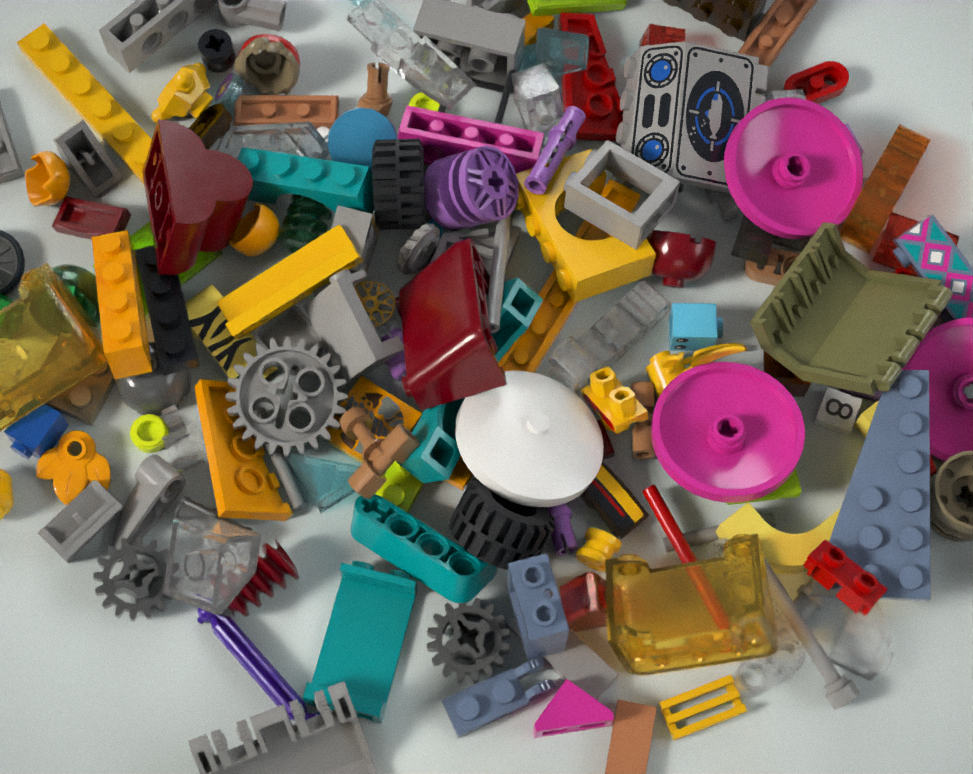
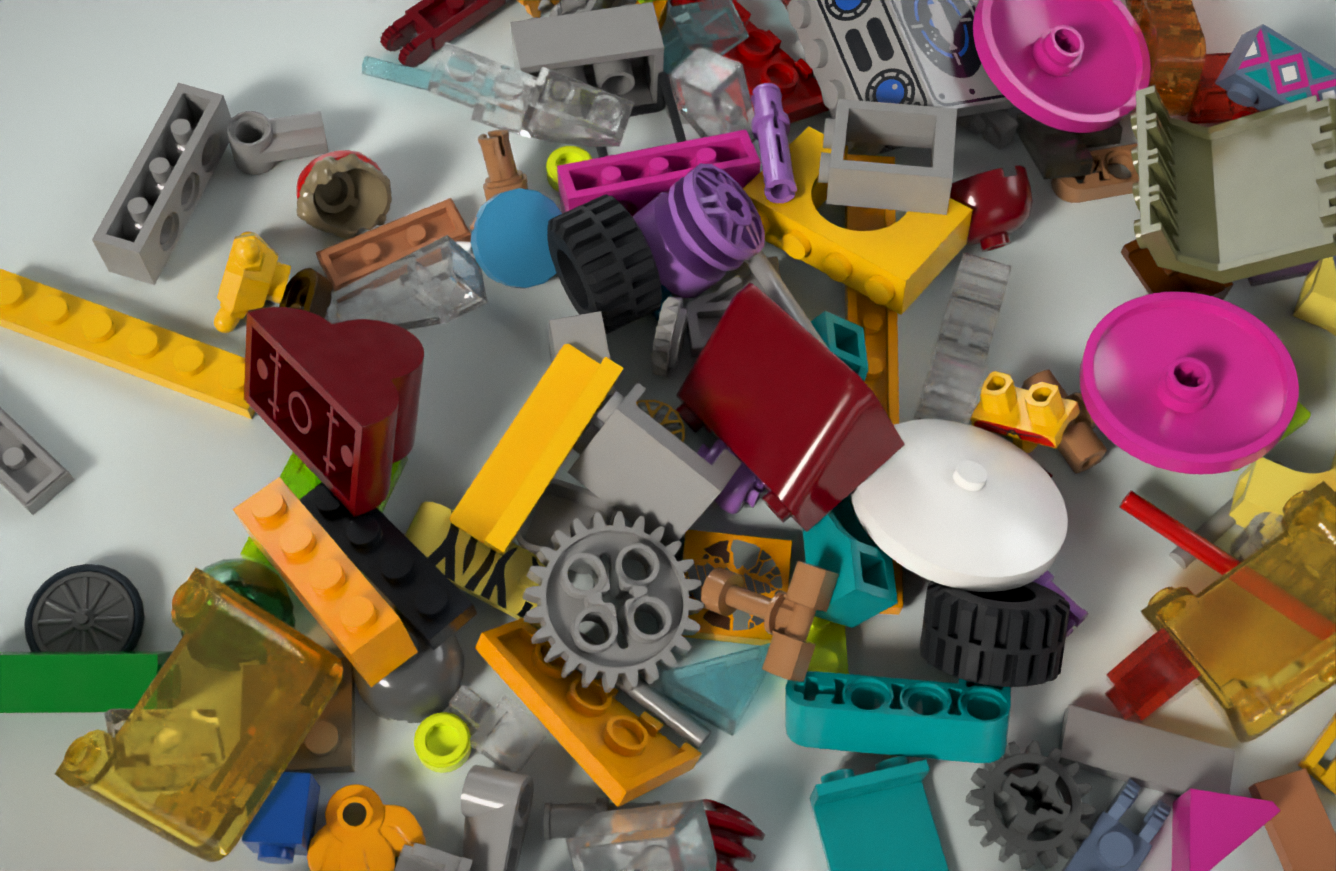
camera: 30 degrees left, 5 degrees down
light orange hair [25,151,70,207] -> none
dark red tile [52,196,131,240] -> none
light grey slope [53,119,123,197] -> none
black wheel [198,29,236,73] -> none
clear light blue tile [214,72,244,108] -> none
light orange hair [229,203,280,257] -> none
teal arch [237,147,374,214] -> none
clear green piece [278,194,333,253] -> none
sand blue window [507,553,569,660] -> none
yellow wheel [575,527,622,573] -> none
slope [580,461,649,539] -> none
yellow plant [645,343,747,398] -> none
medium azure brick [668,303,723,351] -> none
white tile [814,387,862,436] -> none

